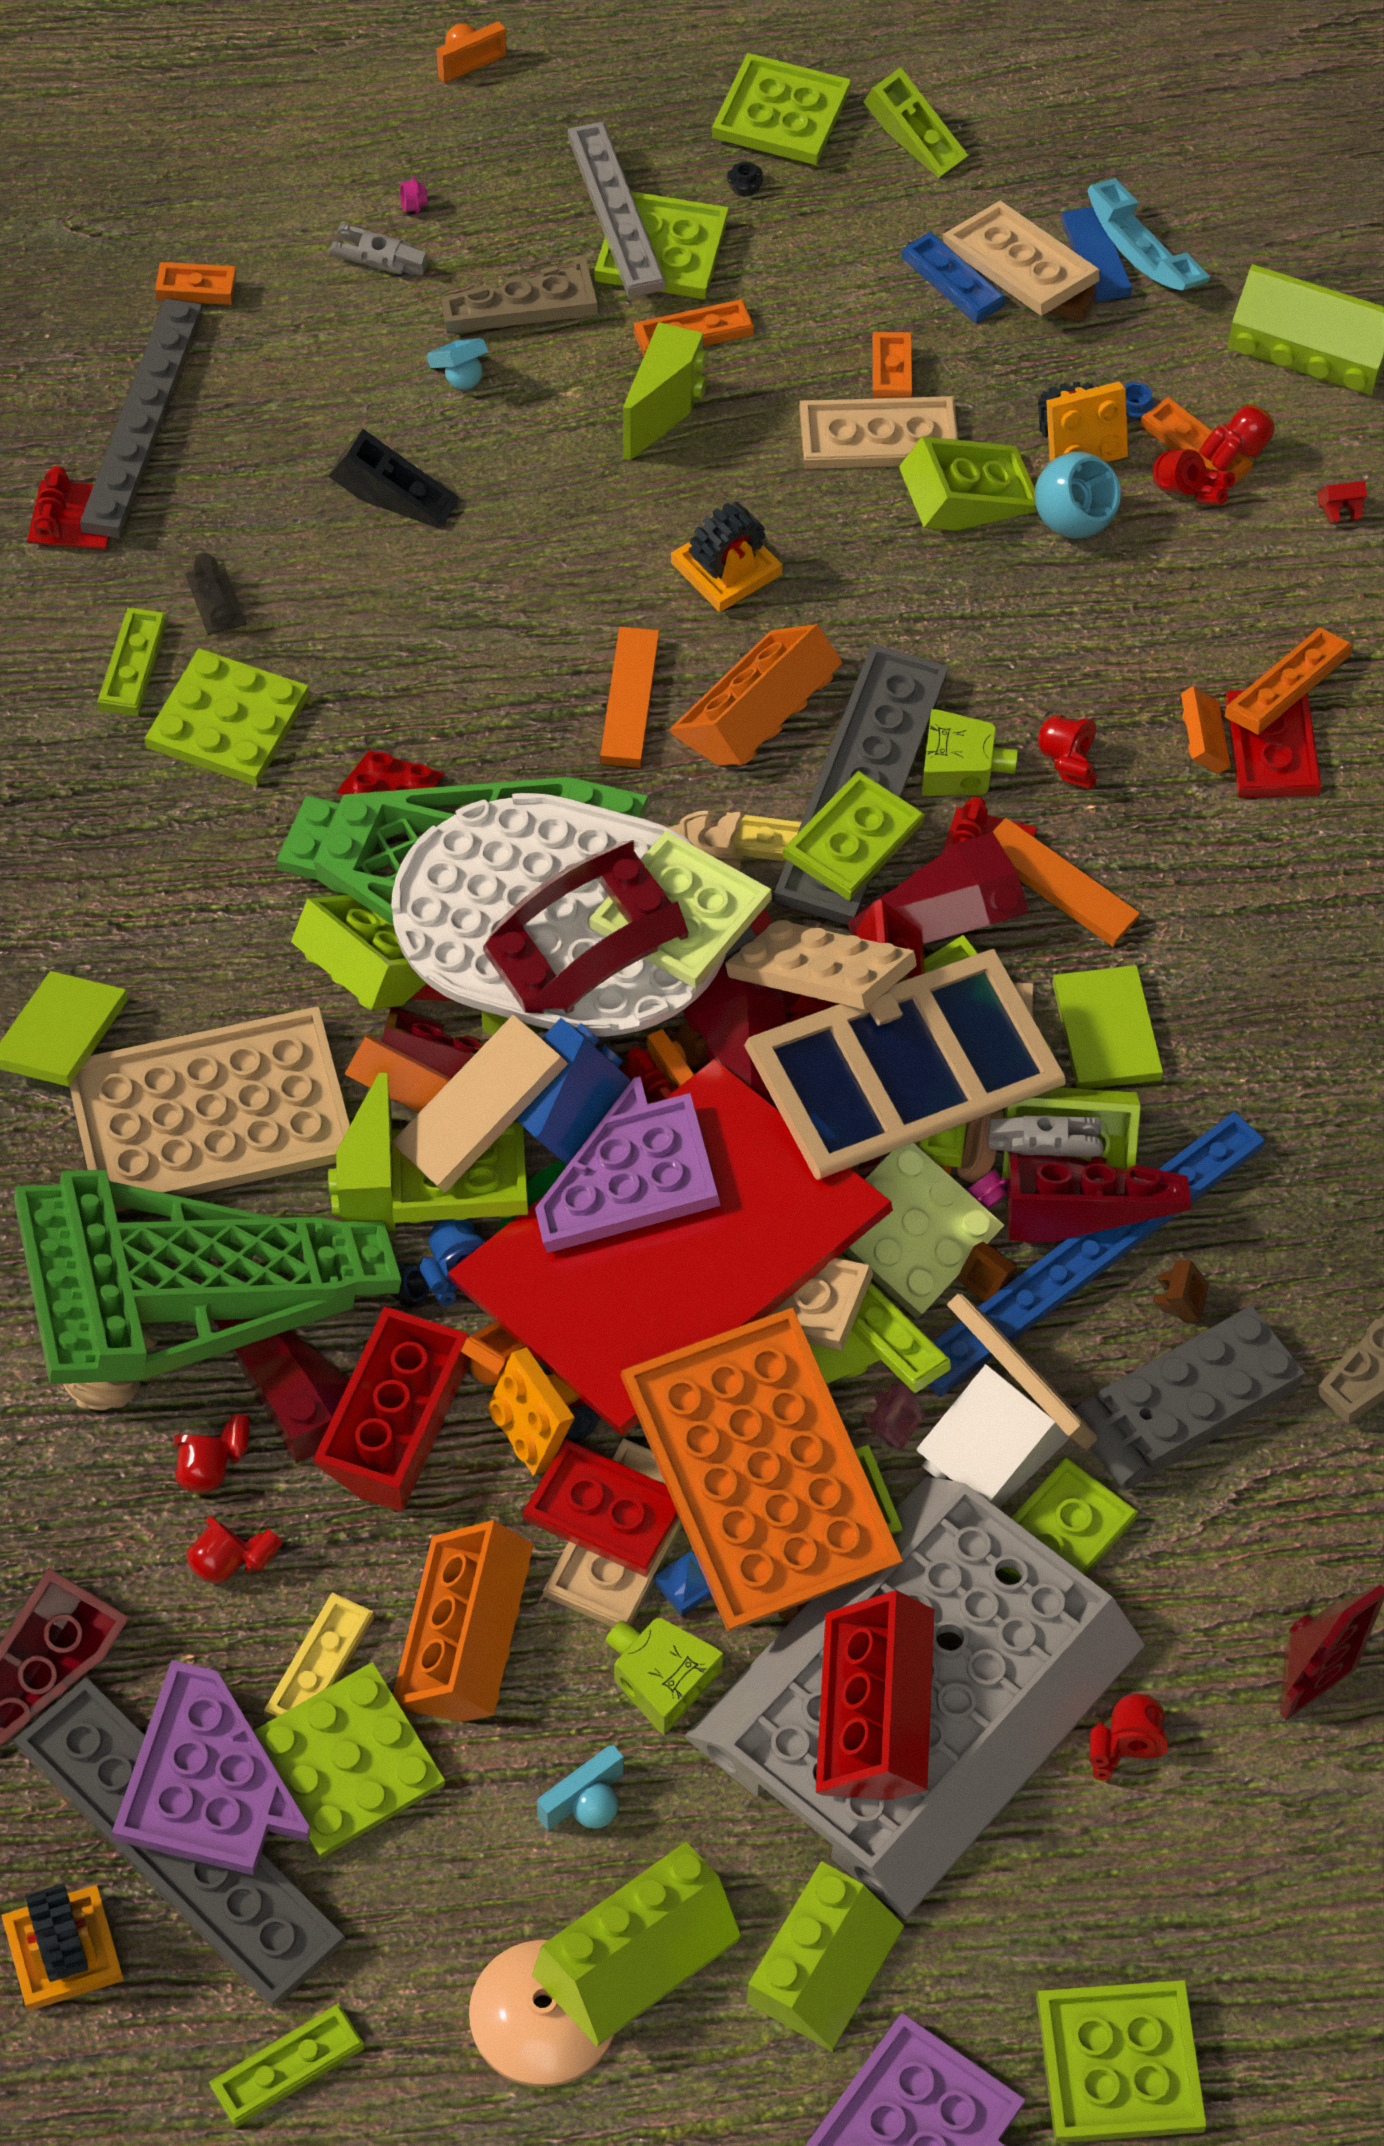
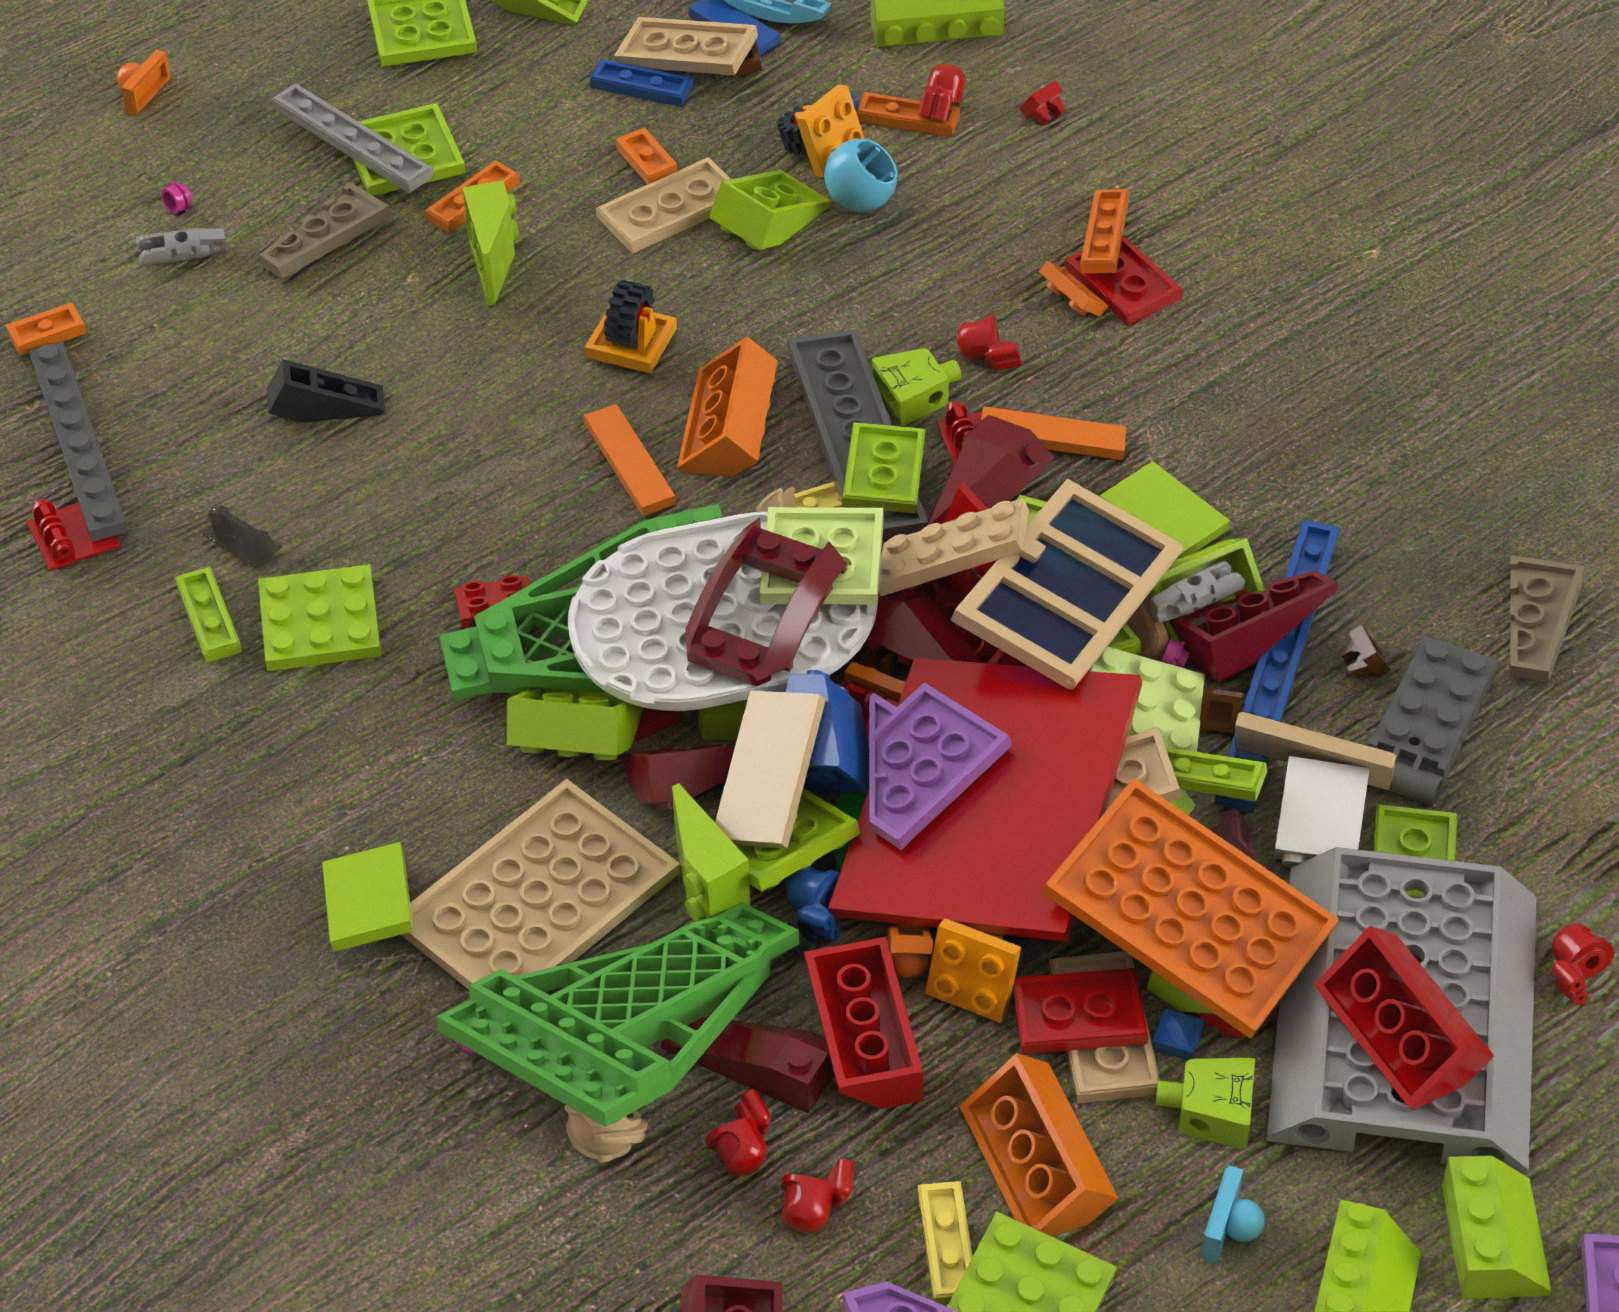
camera: 30 degrees left, 10 degrees down
orange tile [345,1034,452,1113] -> none
medium azure tile [426,338,488,391] -> none
black plate [727,162,763,197] -> none
red piece [1153,449,1235,505] -> none

